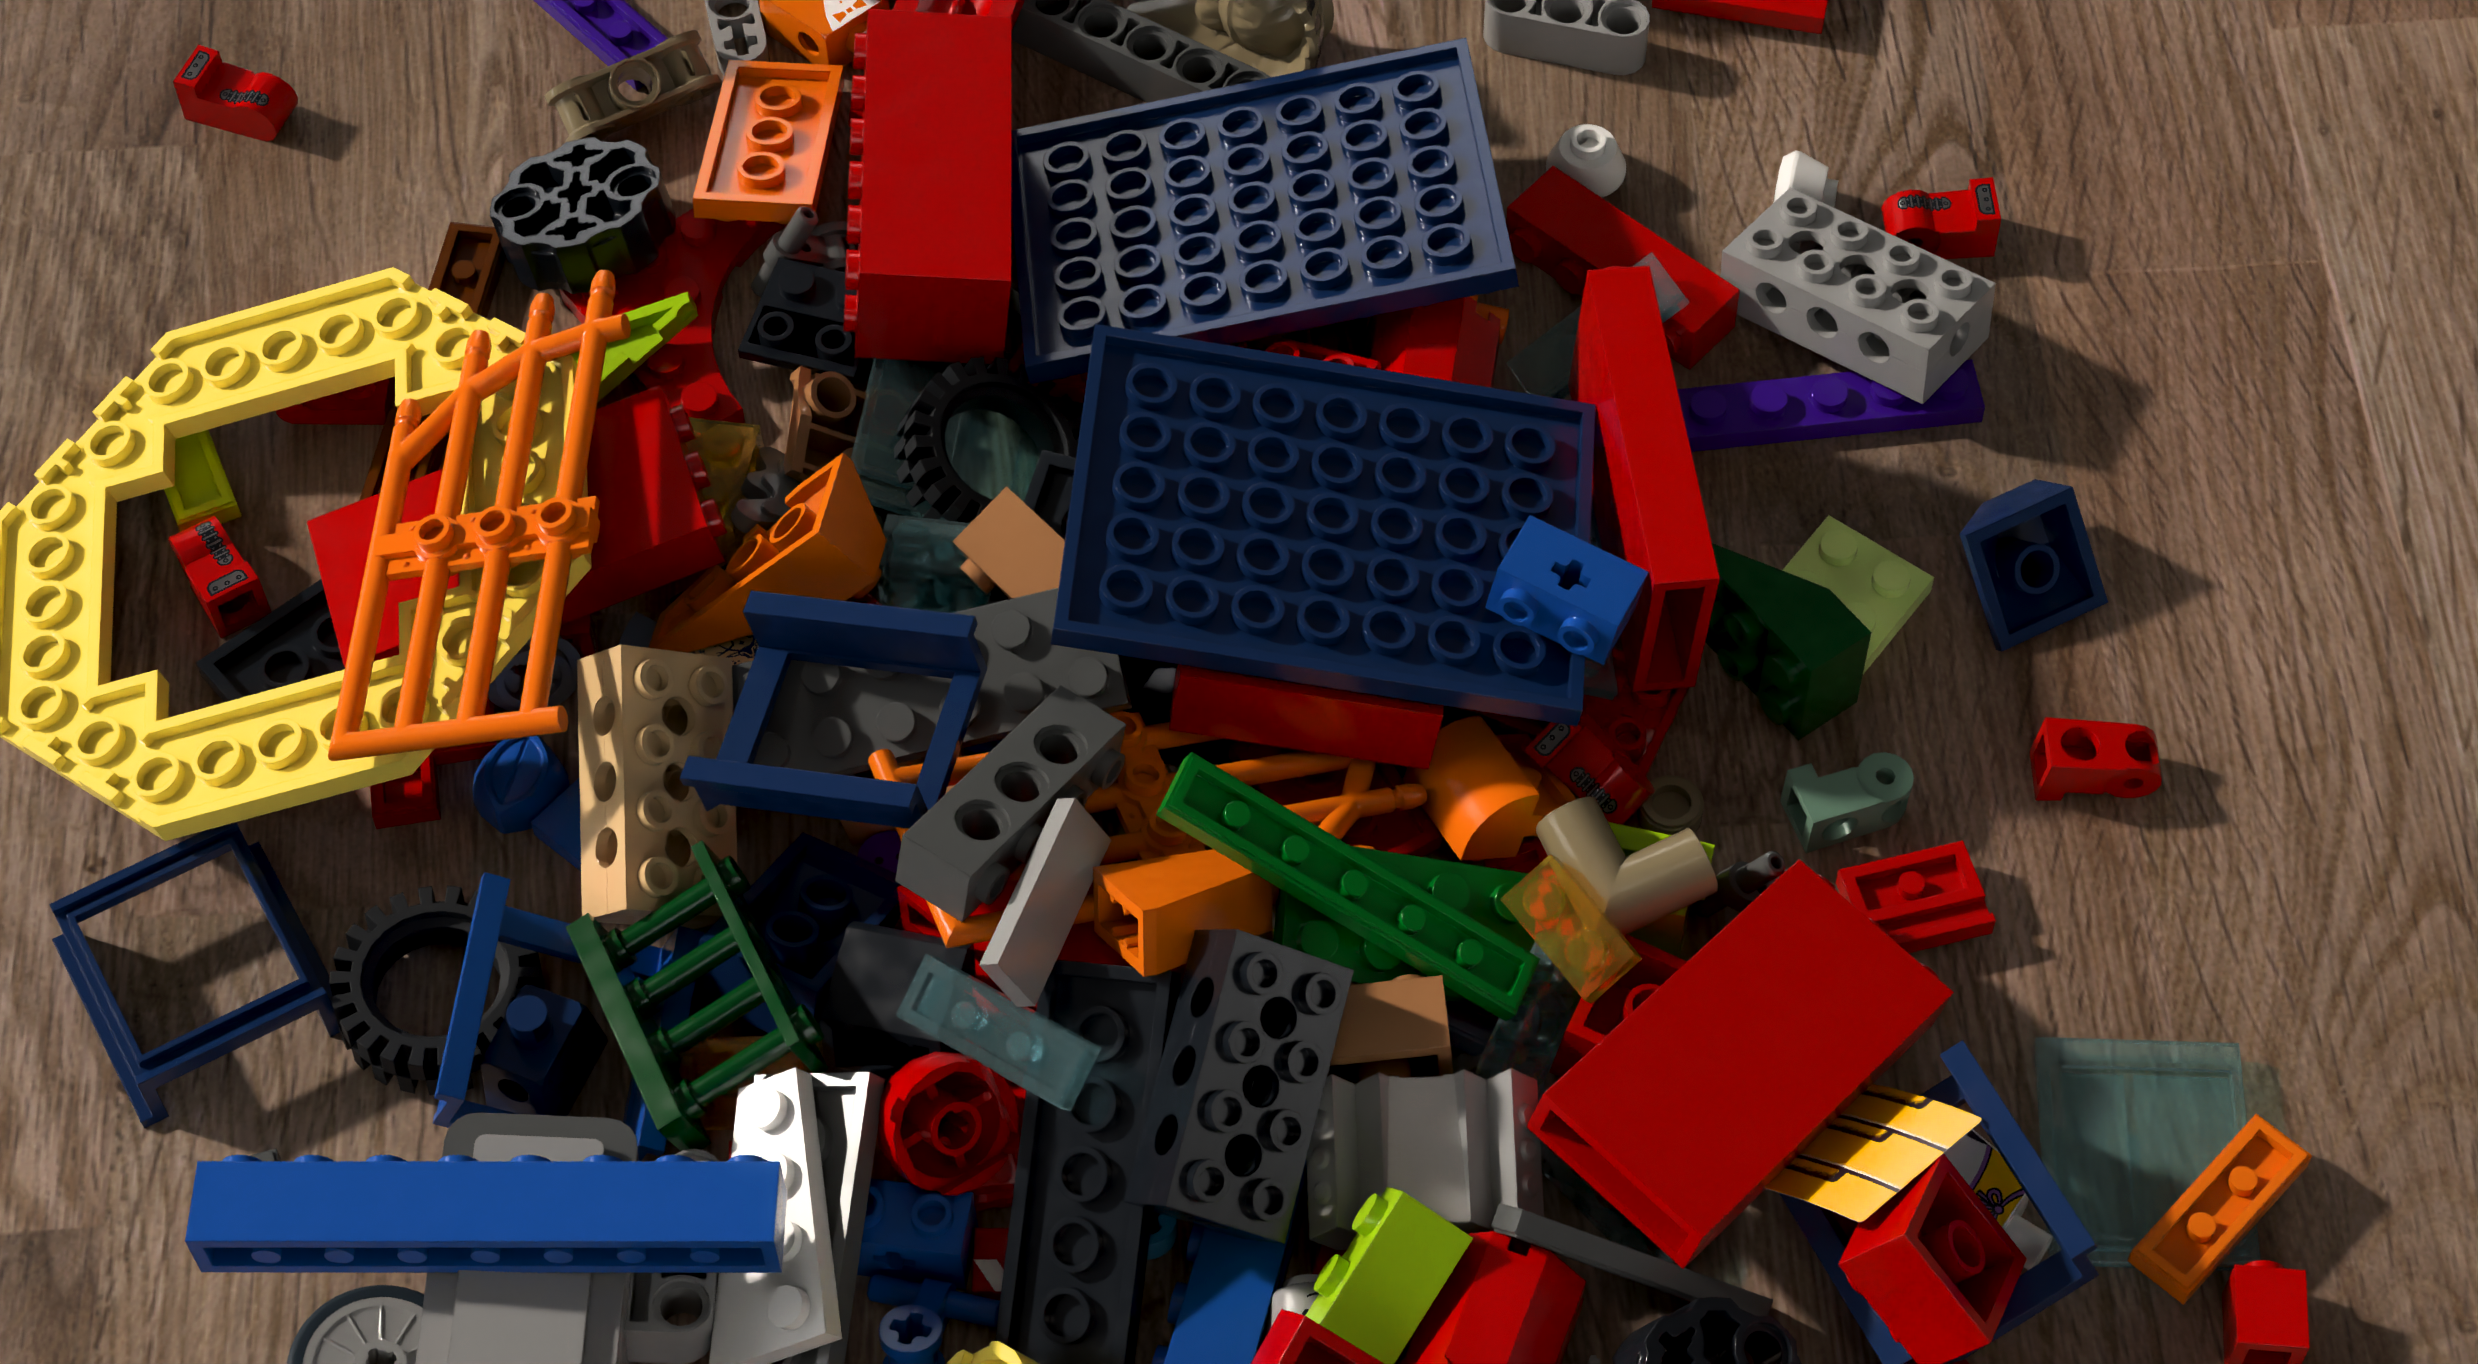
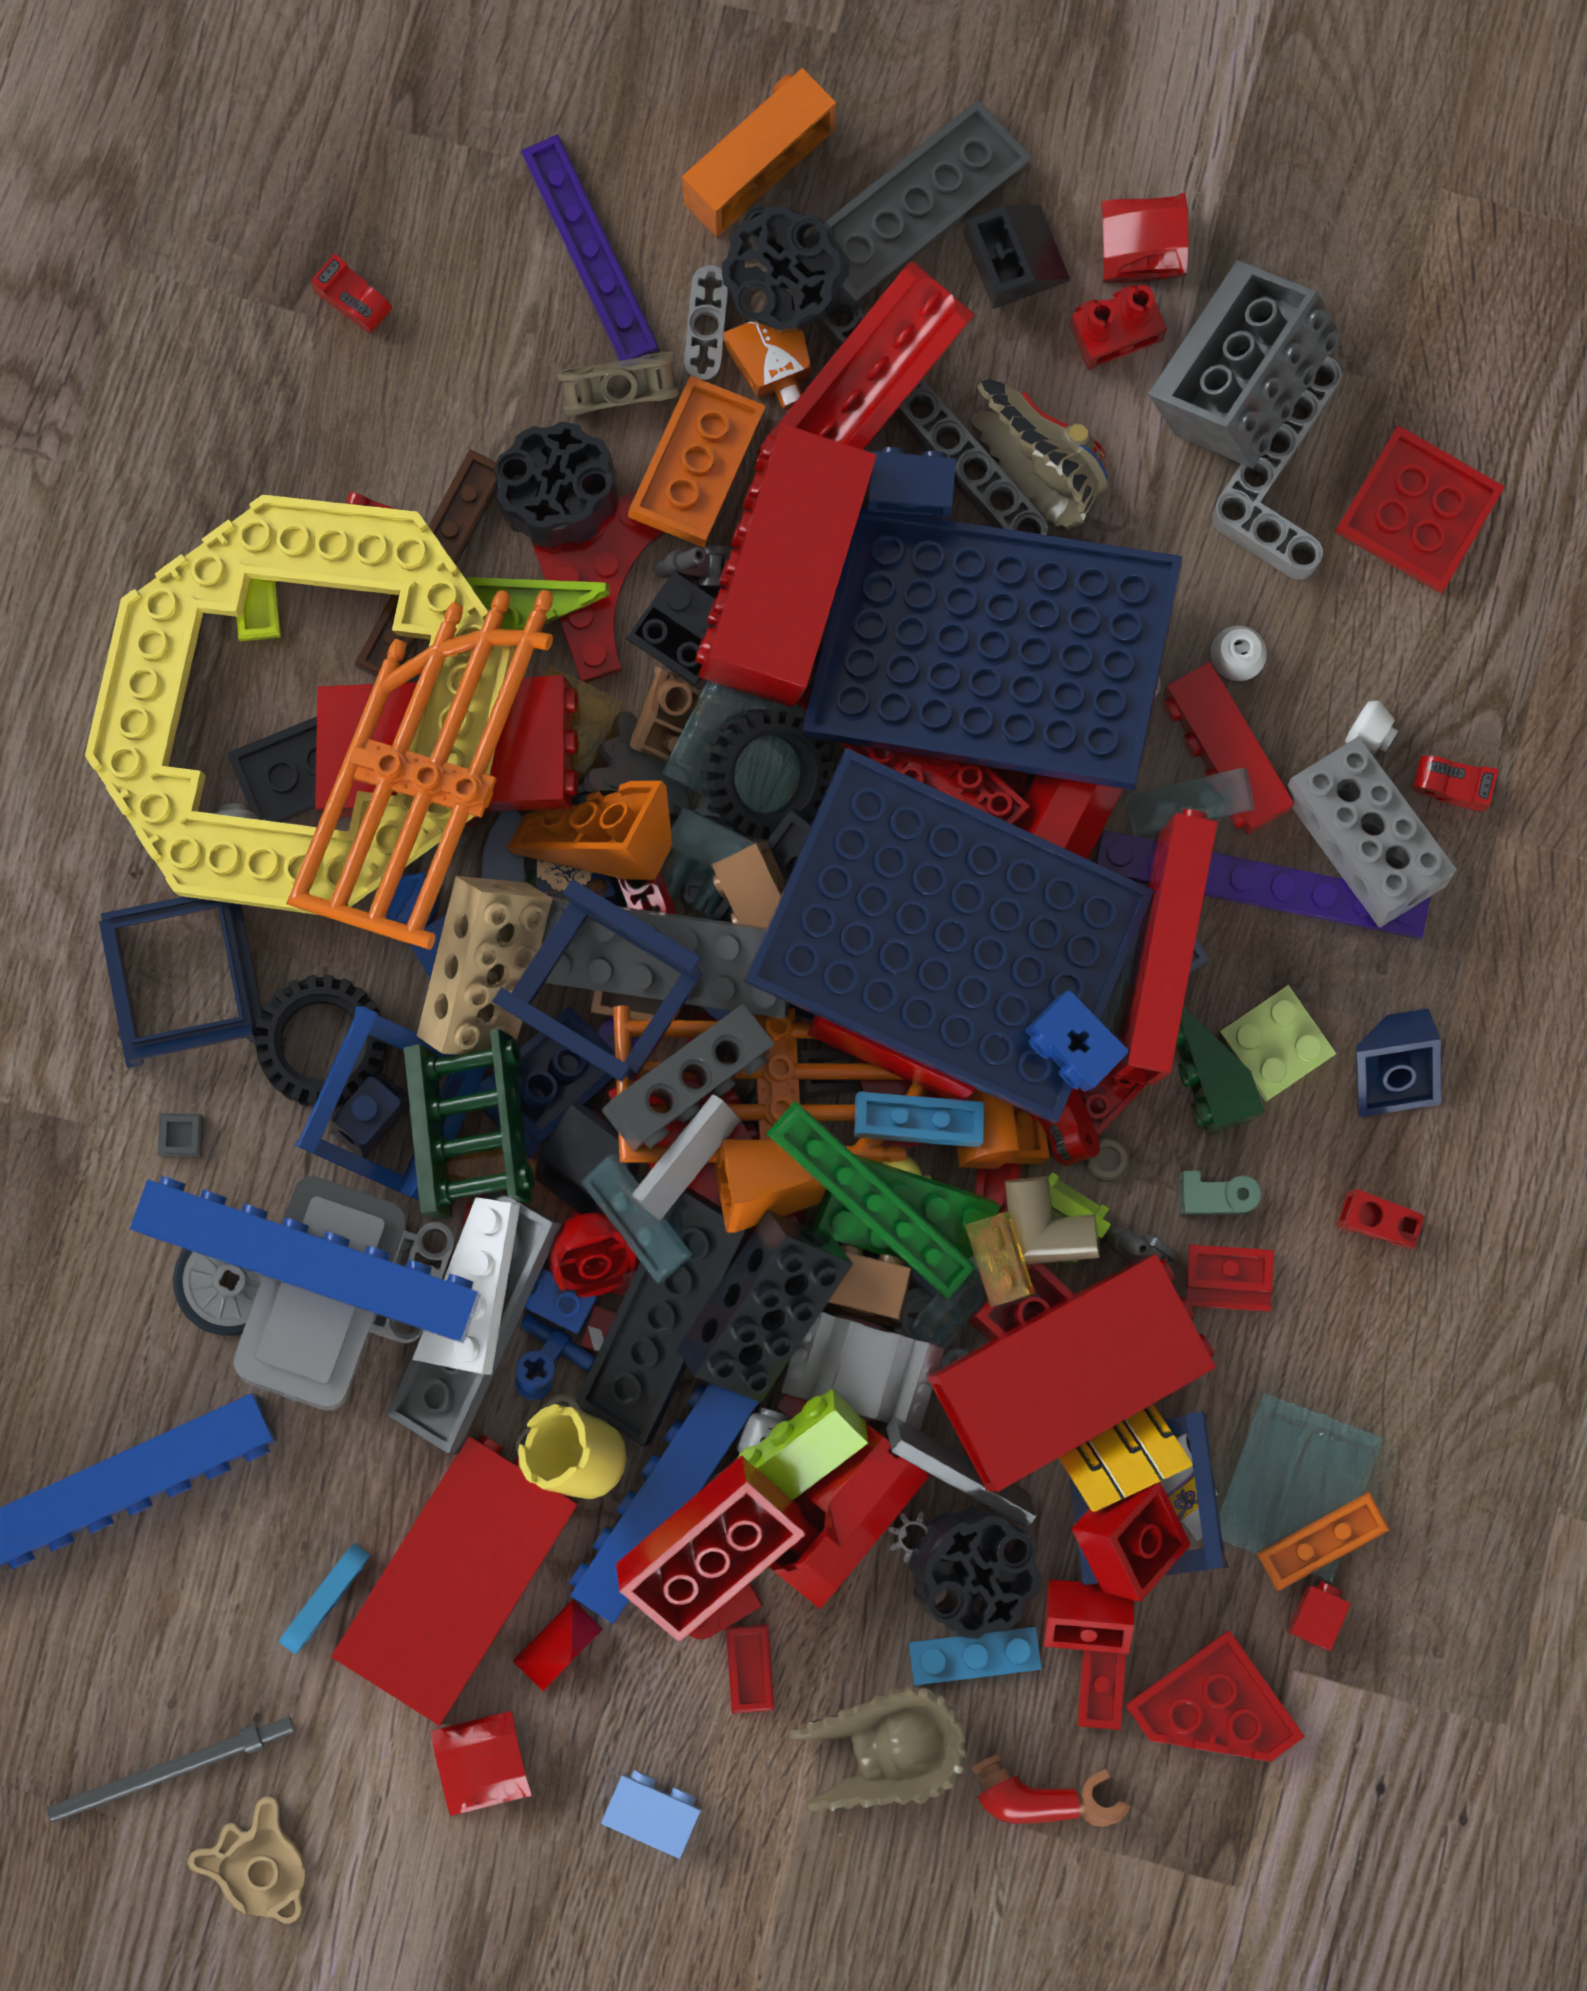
camera: 15 degrees right, 25 degrees up
red leg [168,516,272,639] -> none
none -> dark azure plate [854,1092,984,1147]
none -> dark blue slope [868,447,956,518]

